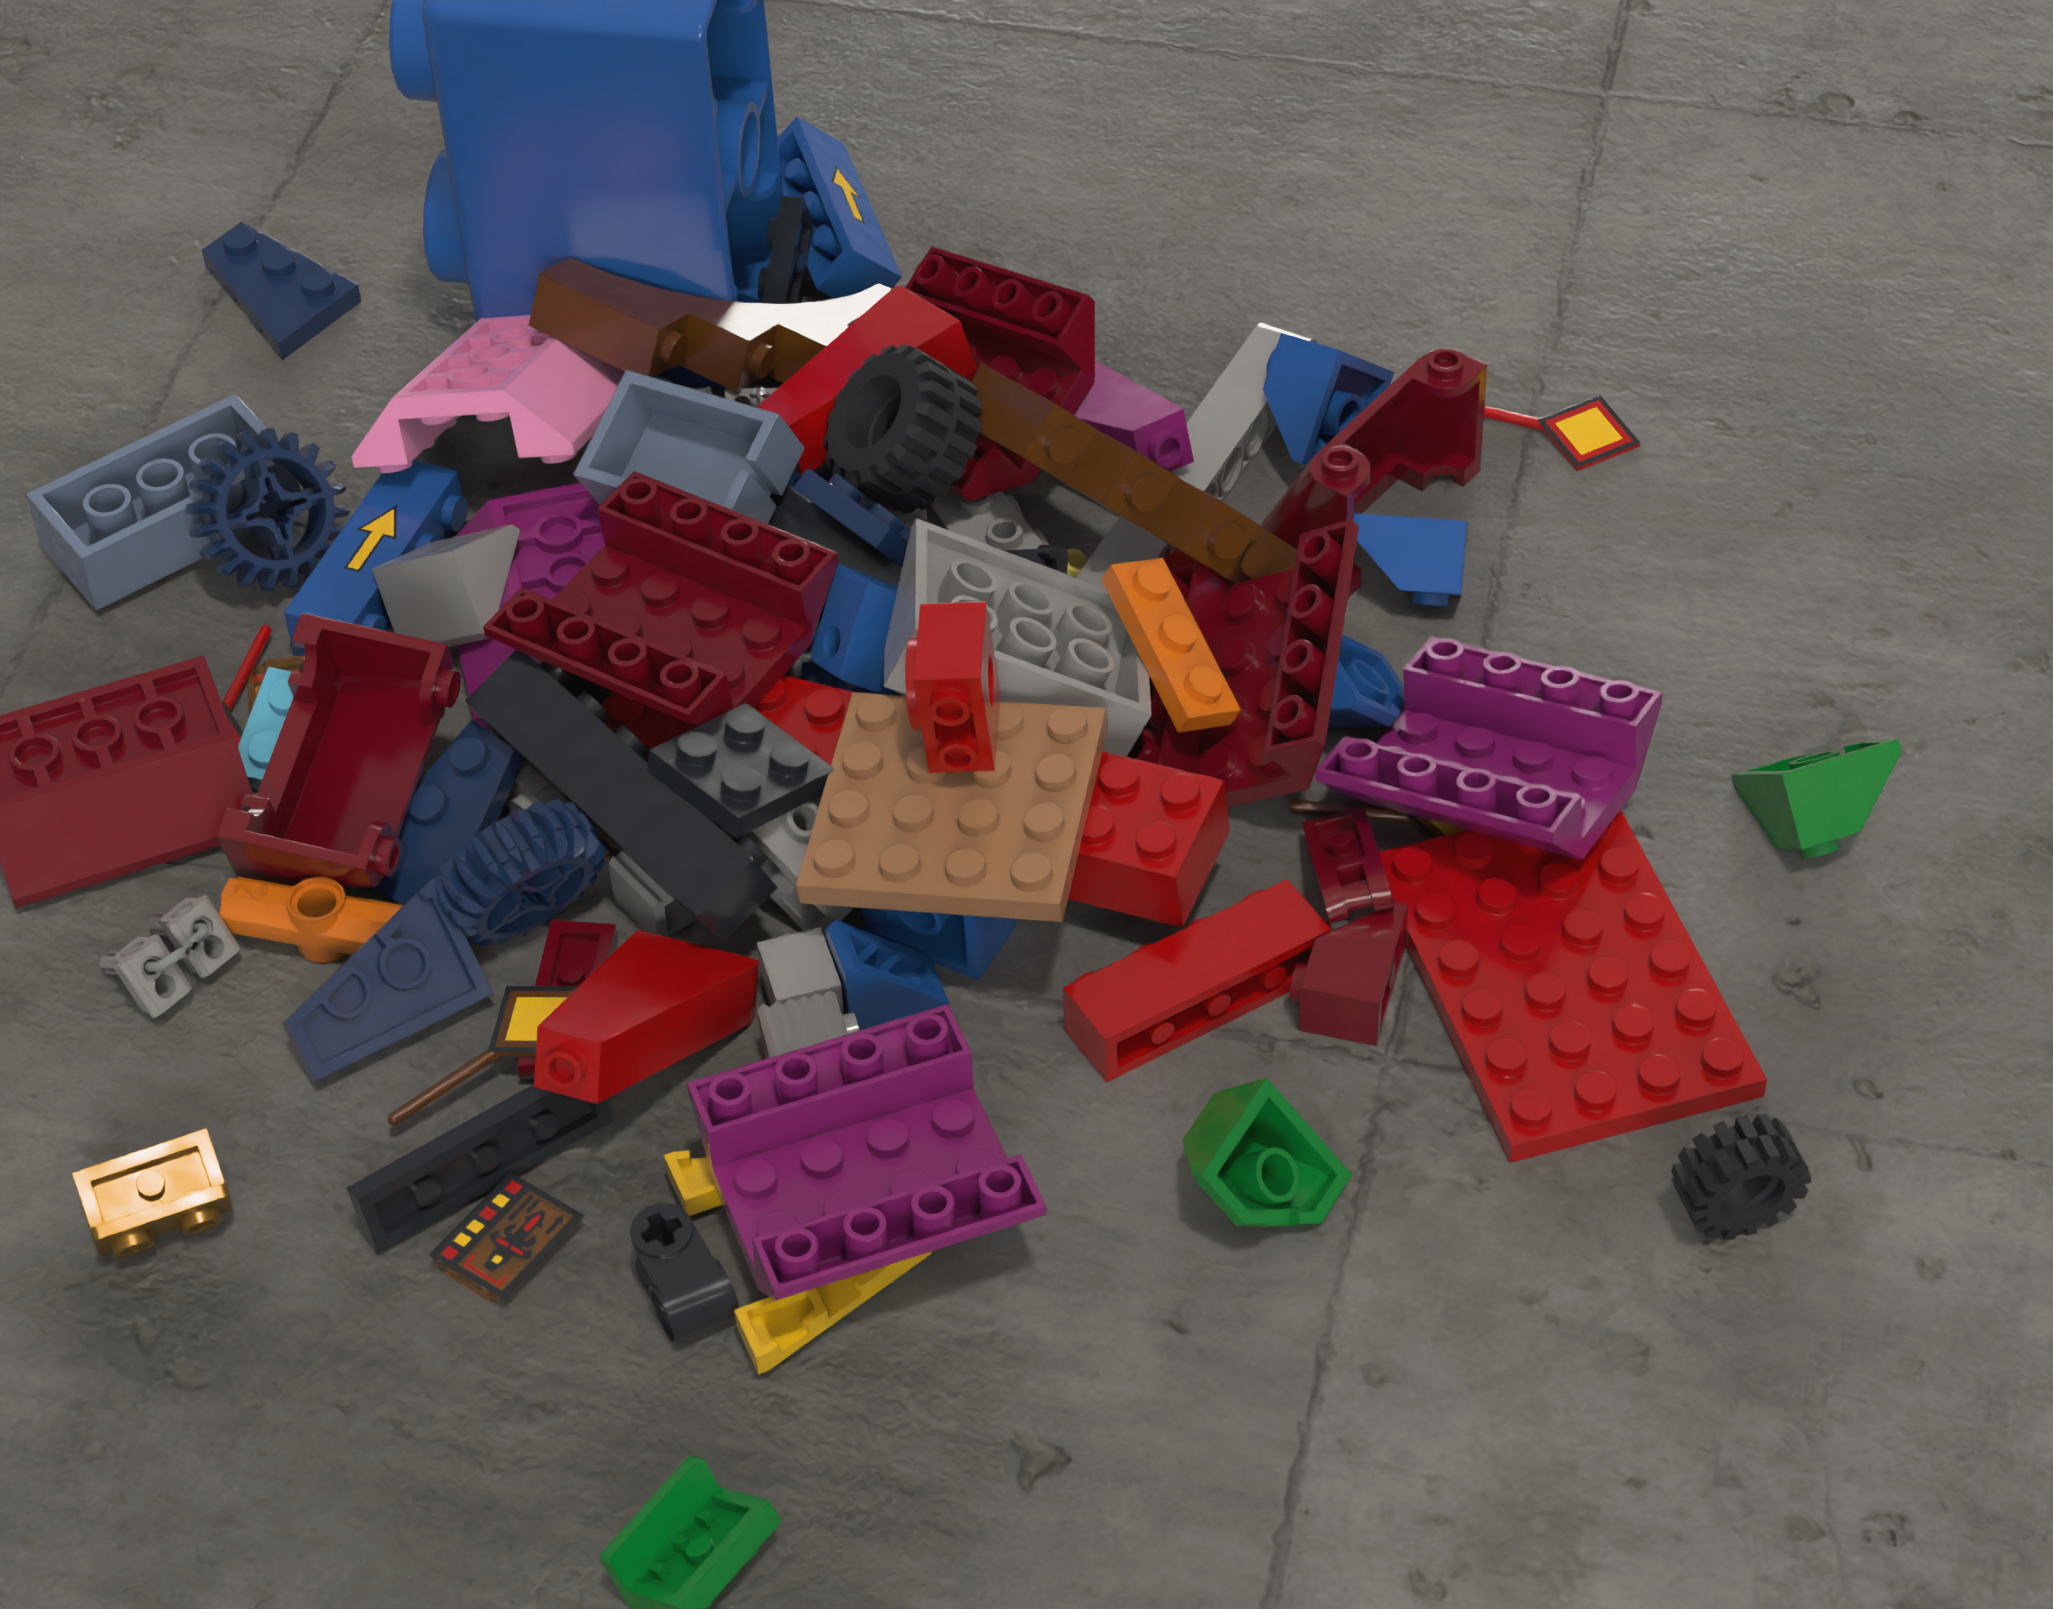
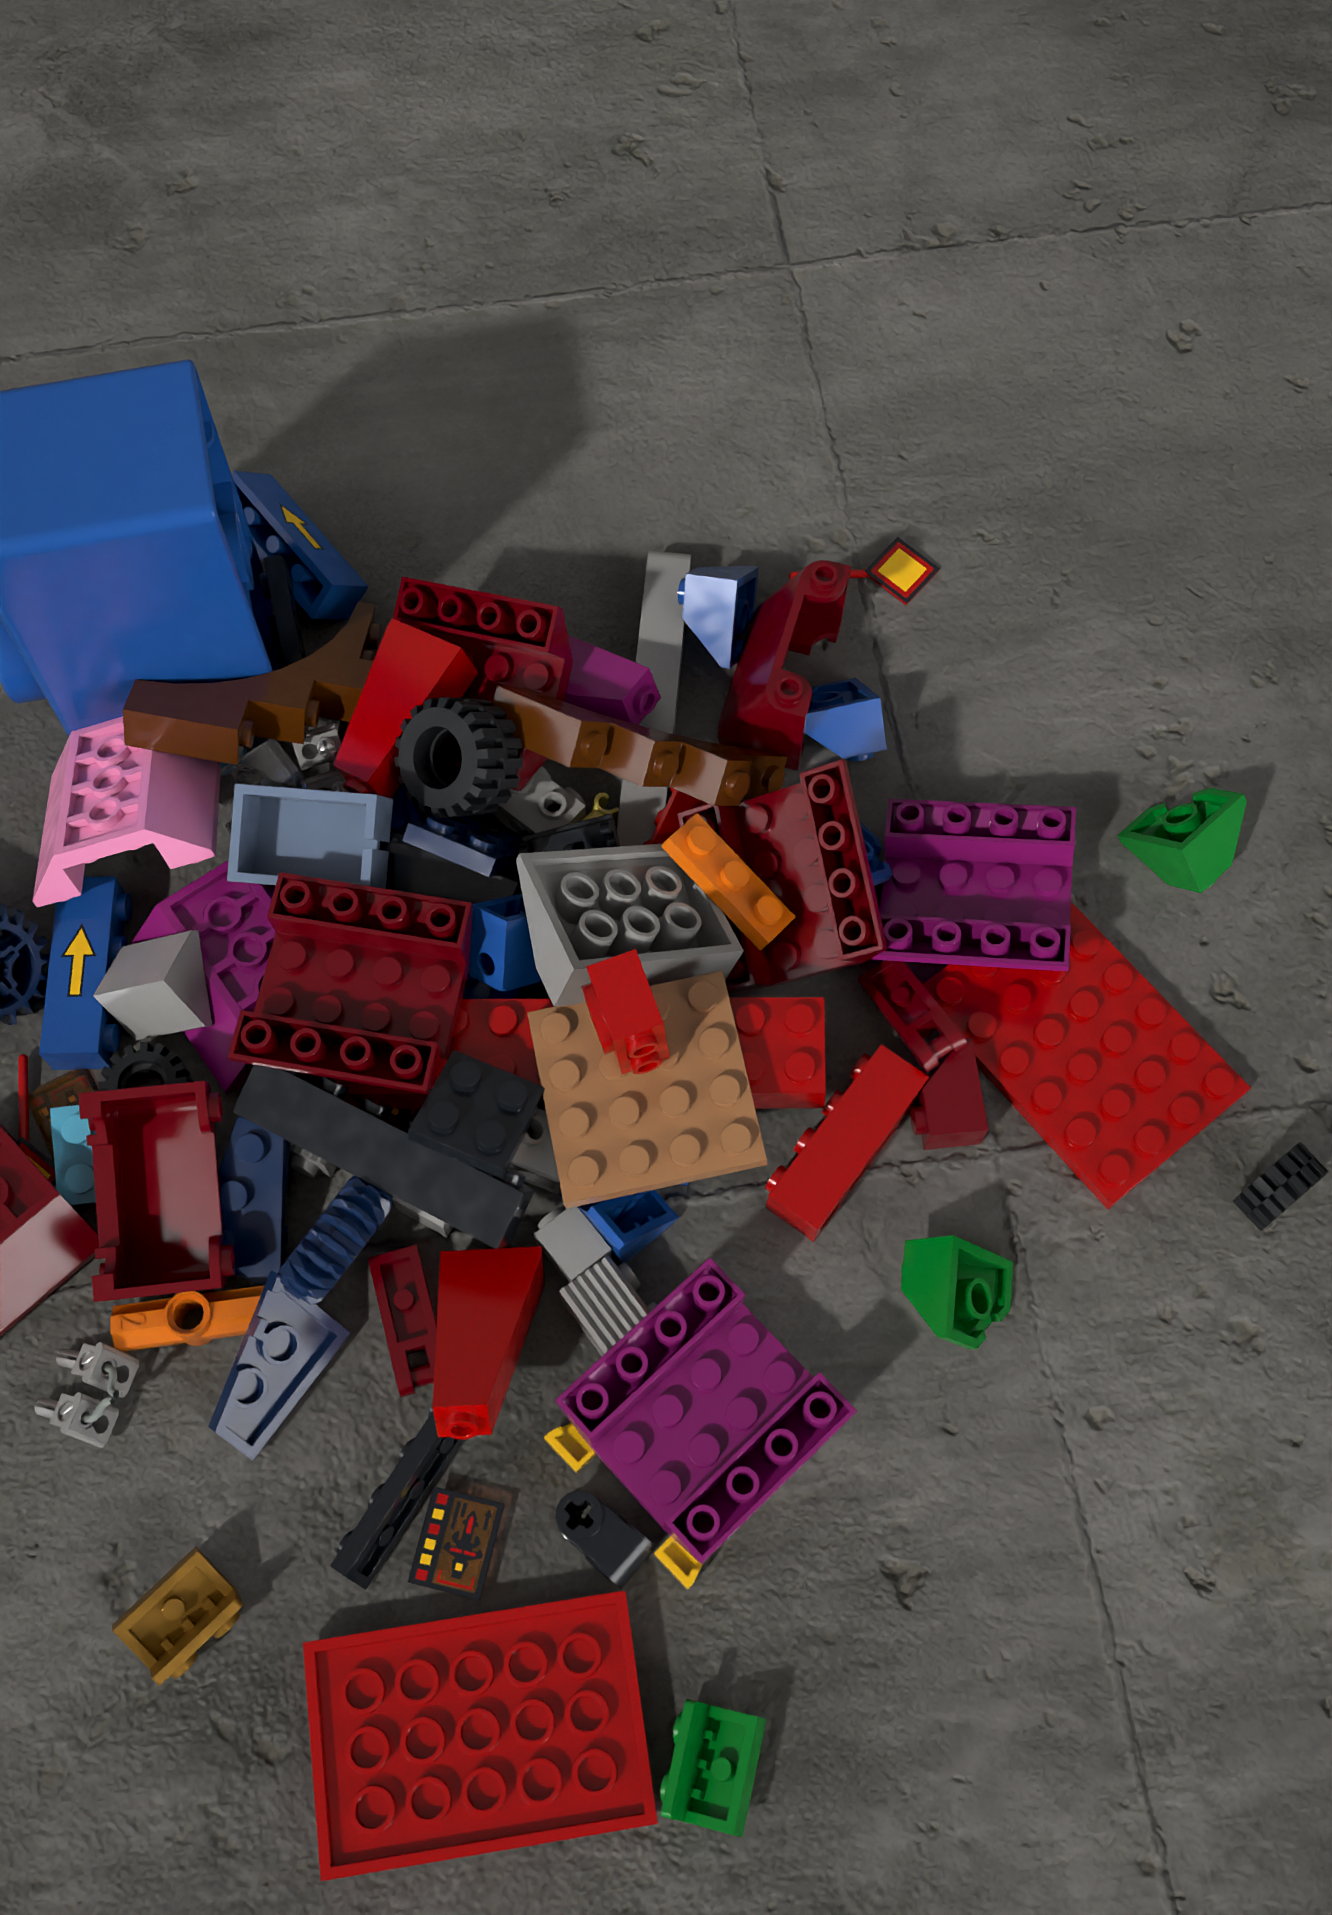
camera: 25 degrees left, 20 degrees up
piece [387,986,579,1126] -> none
none -> red plate [303,1590,658,1881]

